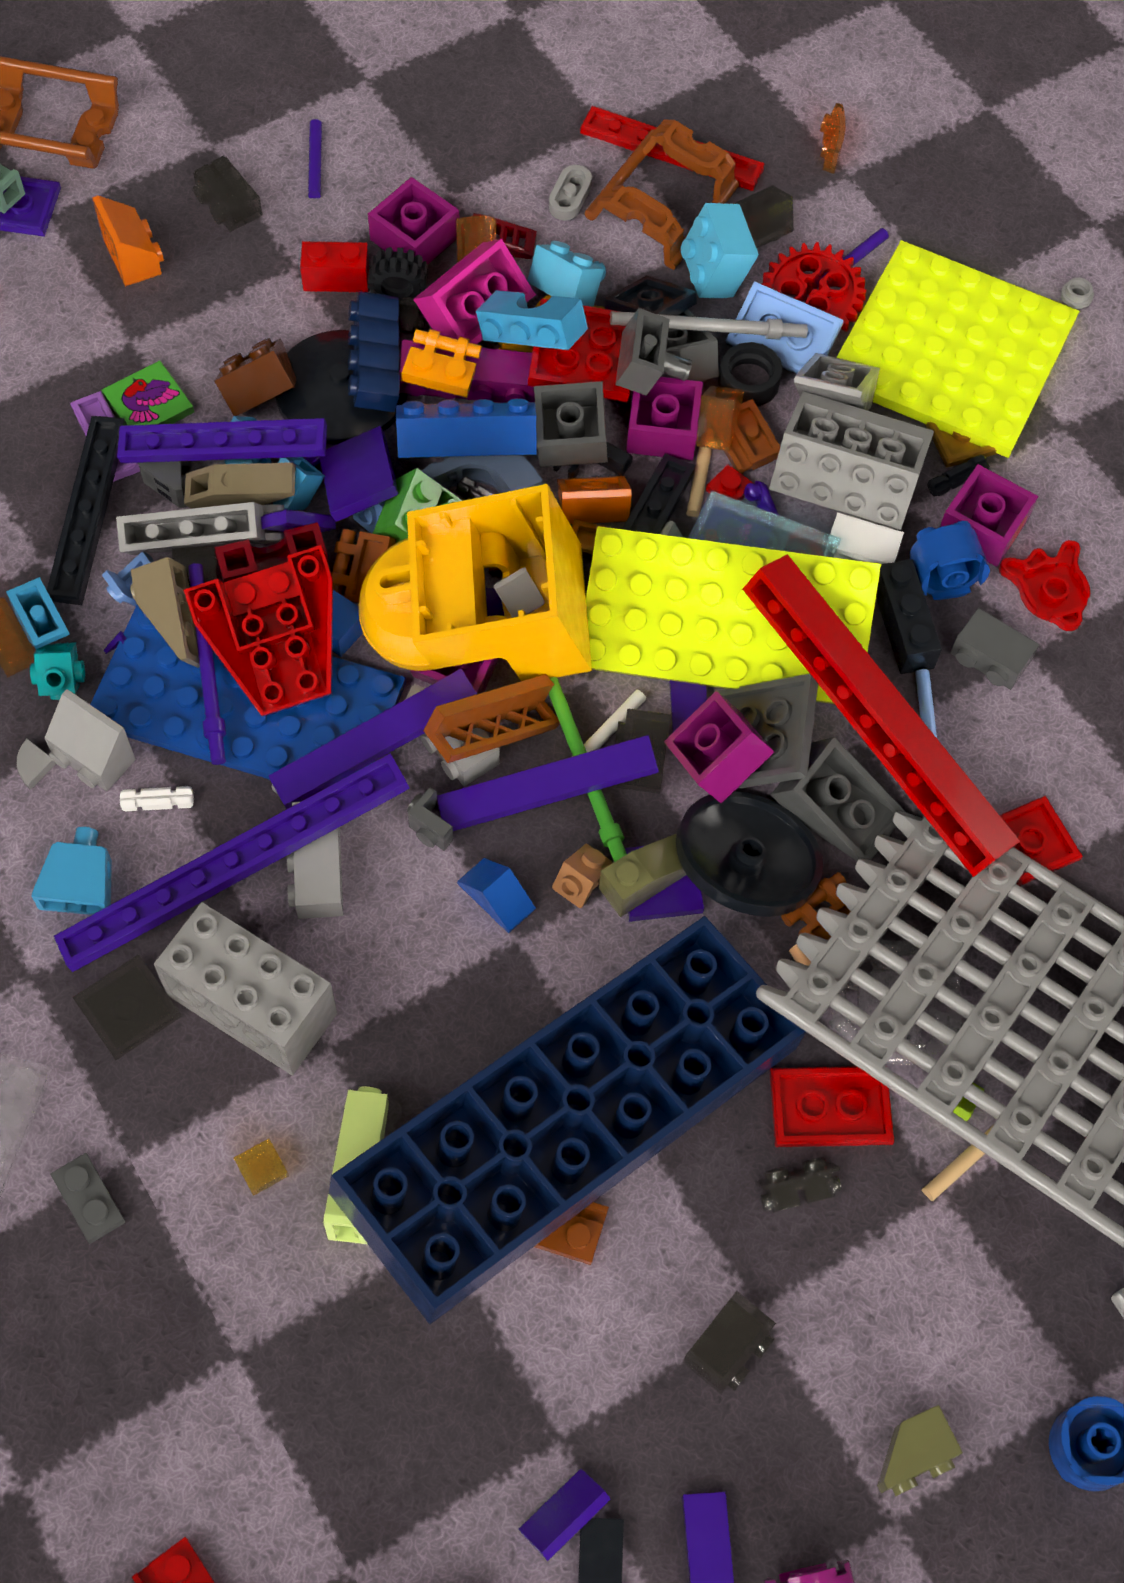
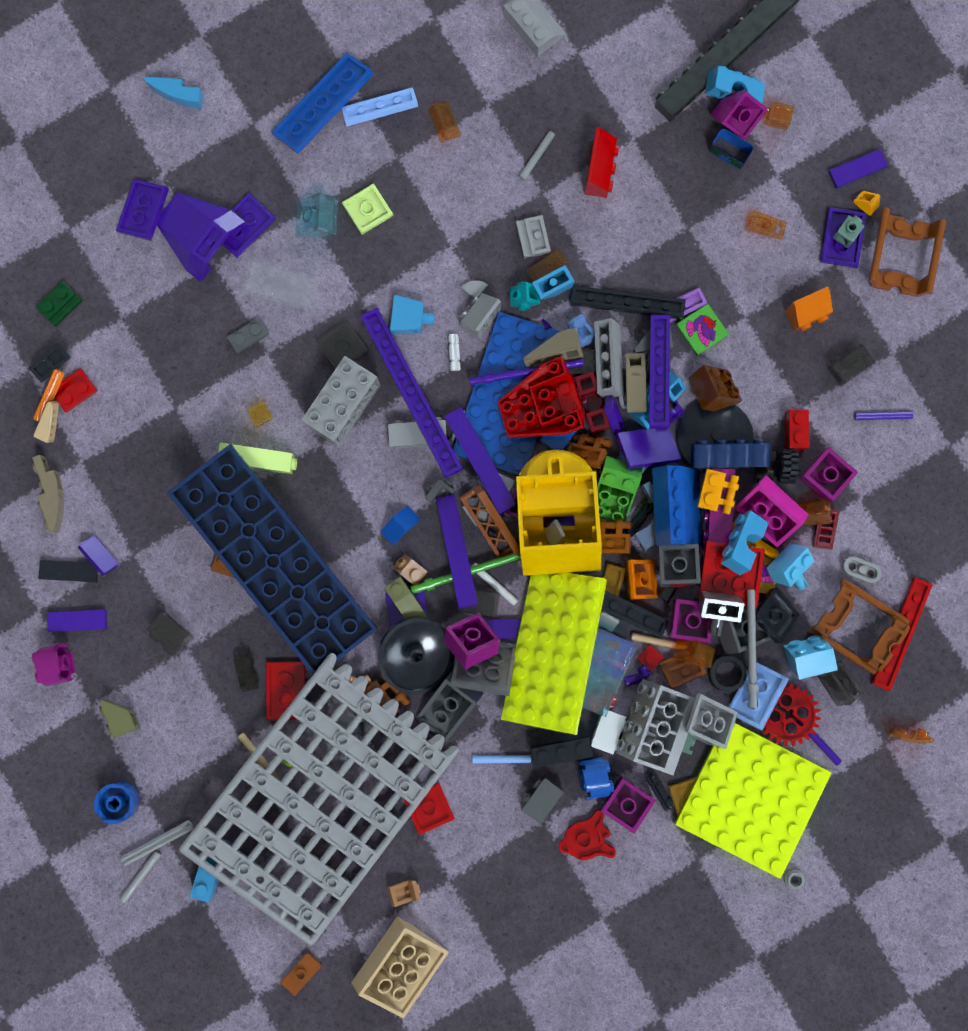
camera: 95 degrees right, 20 degrees up
red brick [742,554,1020,877] -> none

